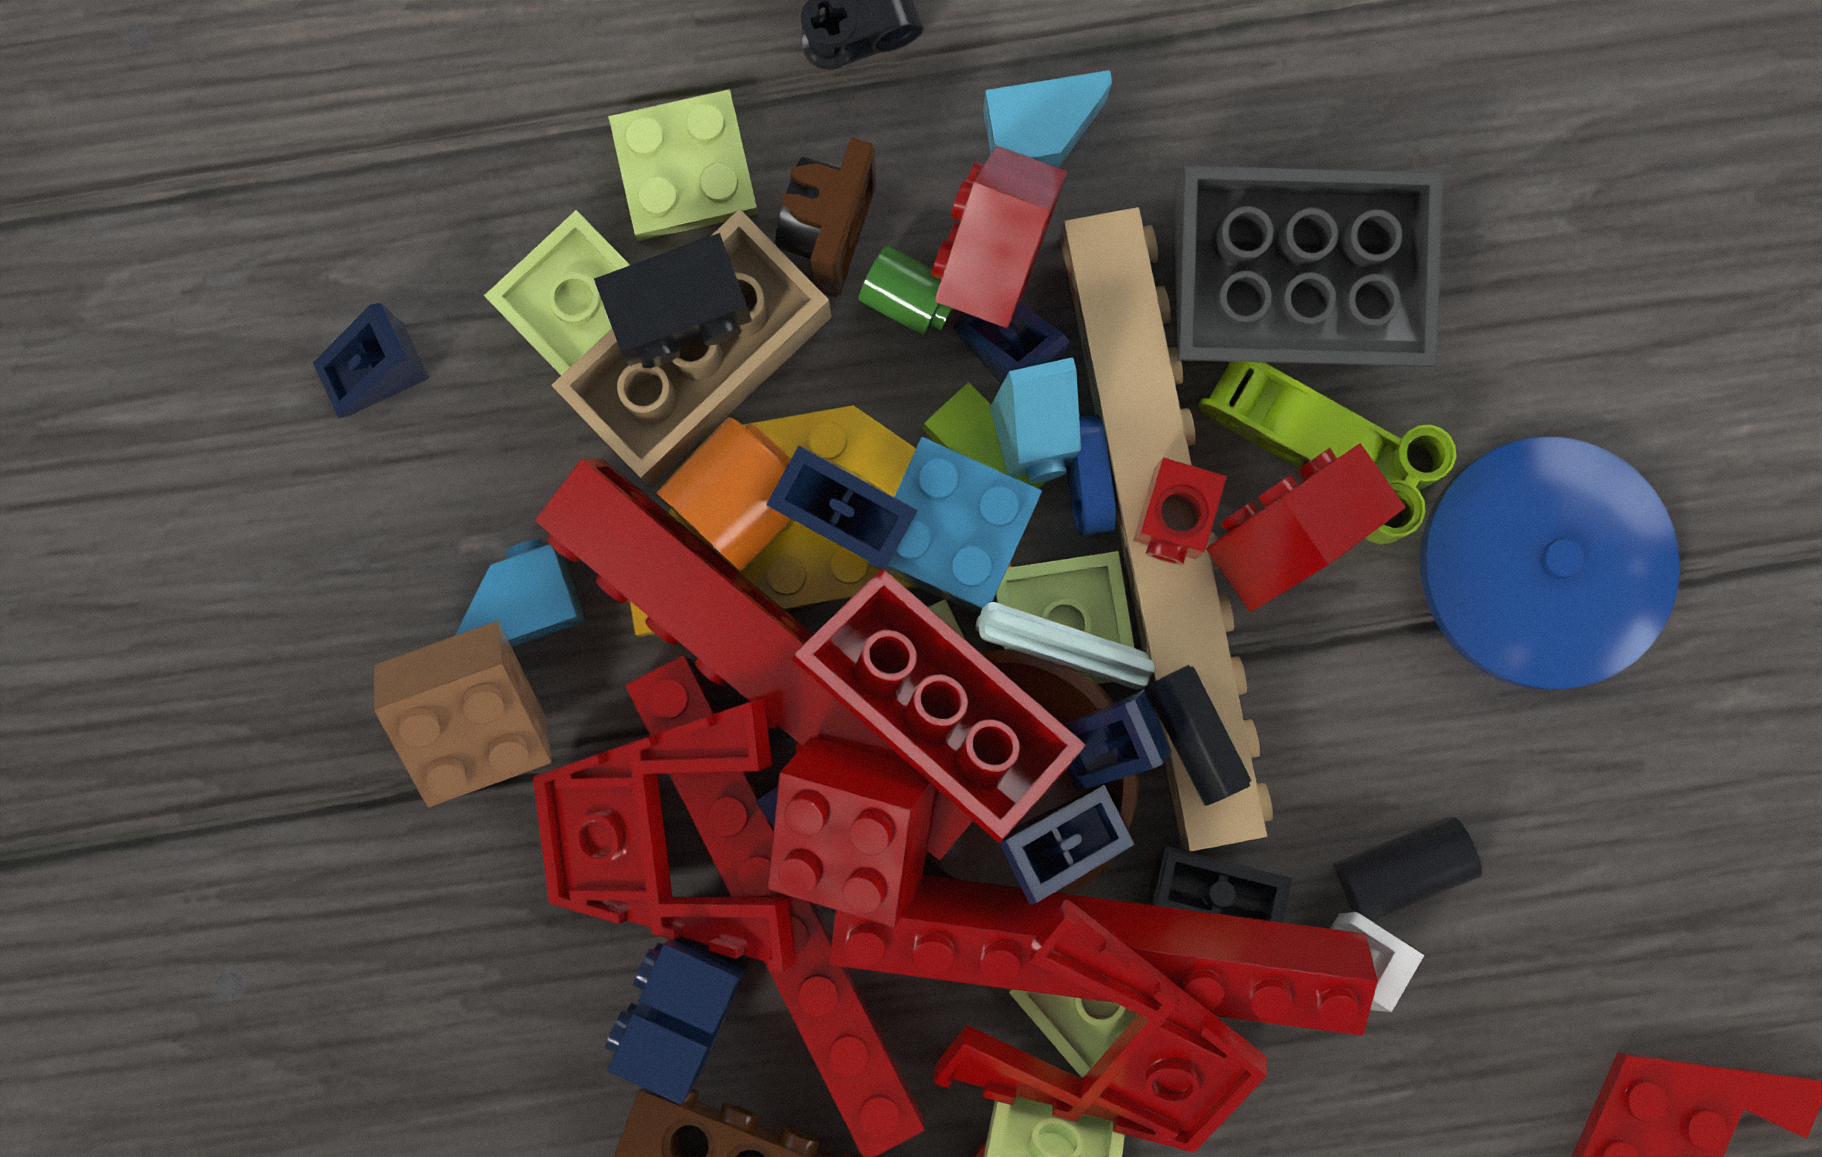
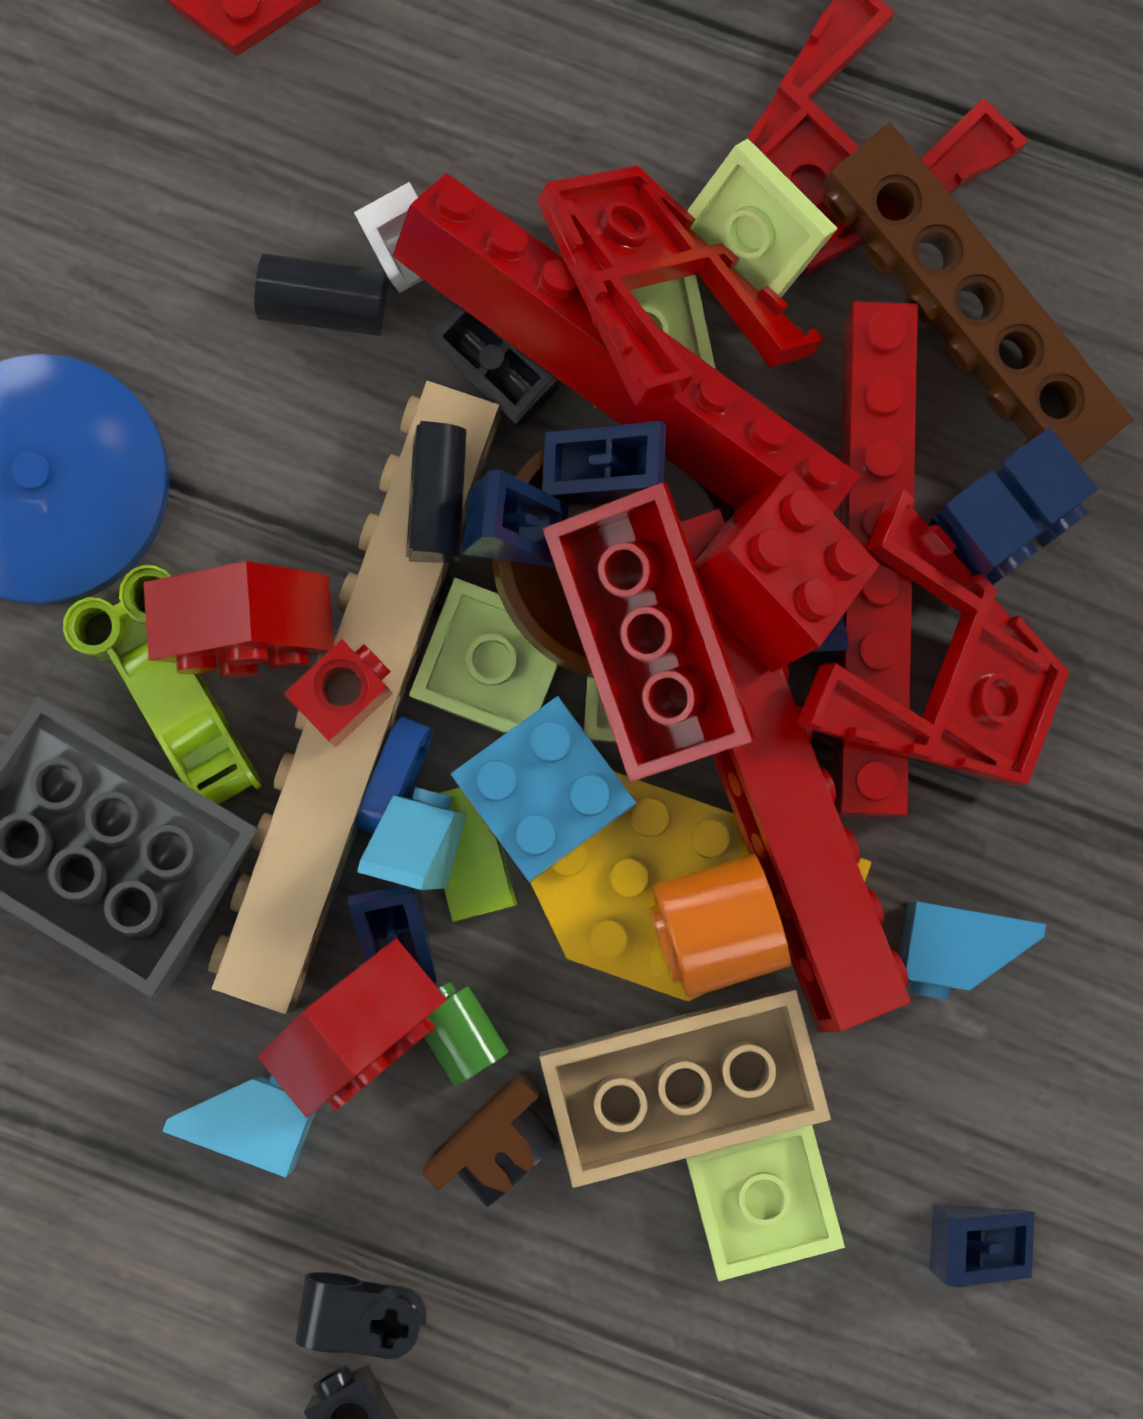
camera: 150 degrees left, 0 degrees up
medium nougat brick [374,620,552,808] -> none
black brick [594,233,752,368] -> none
yellowish green plate [608,89,758,241] -> none
dark blue slope [766,445,917,570] -> none
light aqua axle [976,602,1155,690] -> none

